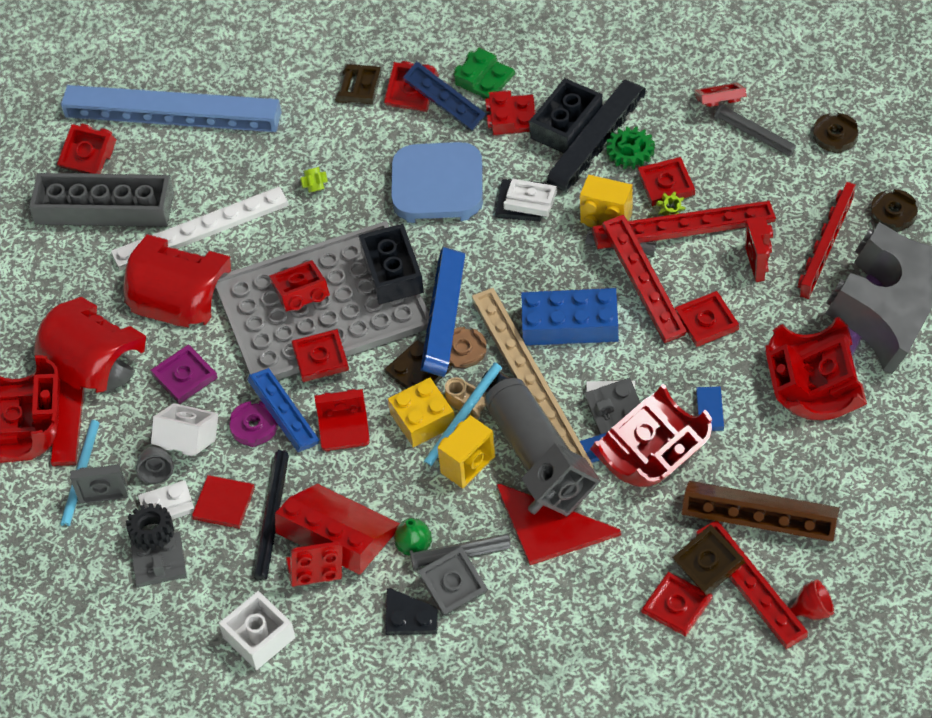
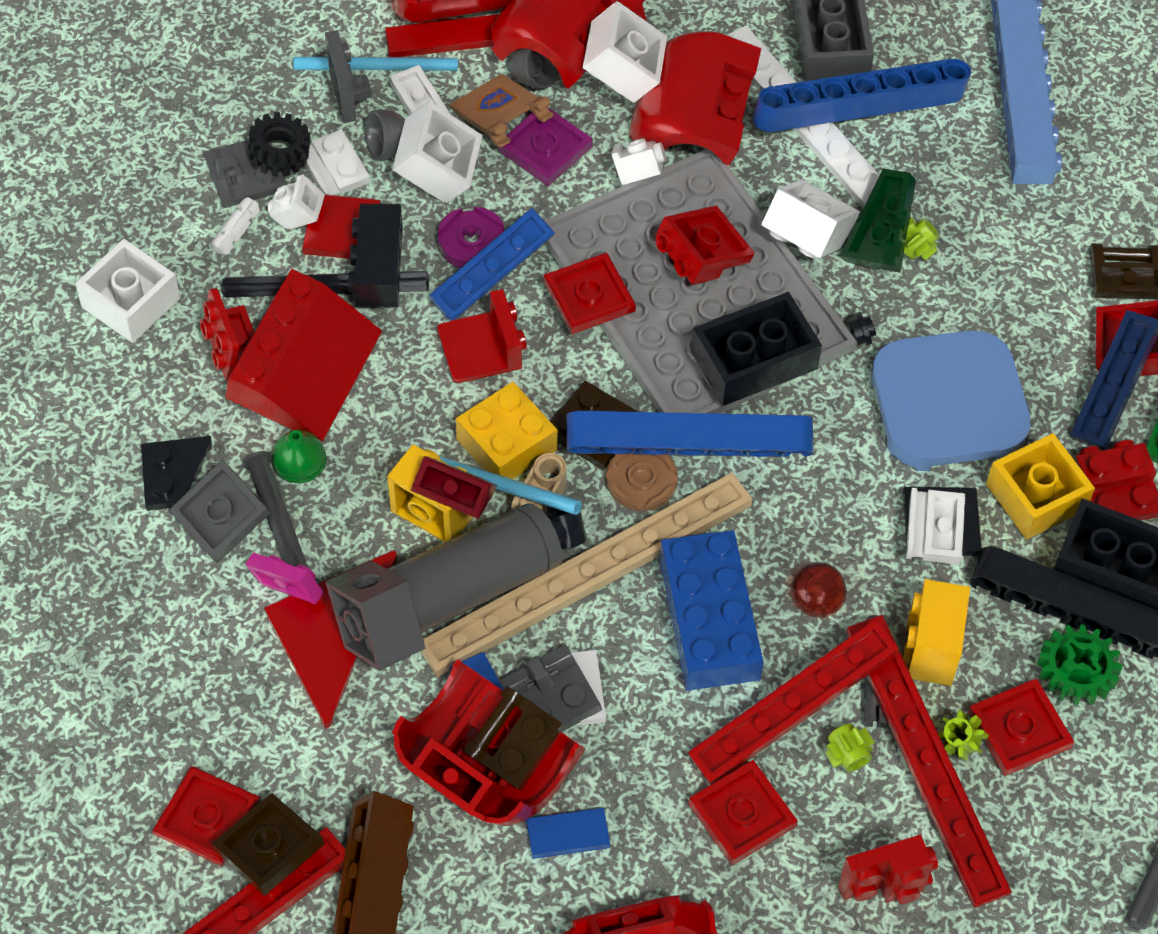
camera: 75 degrees right, 5 degrees up
none -> white axle [211,197,260,255]
none -> dark pink plate [245,552,324,604]
none -> white brick [268,174,325,229]
none -> black brick [348,204,403,307]
none -> white plate [389,65,448,115]
none -> dark red slope [410,456,497,519]
none -> medium nougat flag [449,73,553,148]
none -> dark brown plate [462,685,565,790]
none -> white brick [583,1,667,103]
none -> white brick [612,139,666,185]
none -> blue beam [753,59,972,132]
none -> white brick [761,179,860,258]
none -> clear red hair [790,562,847,618]
none -> lime gear [825,723,875,772]
none -> dark green wing [840,169,916,273]
none -> black plate [848,312,876,346]
none -> yellow brick [986,433,1095,540]

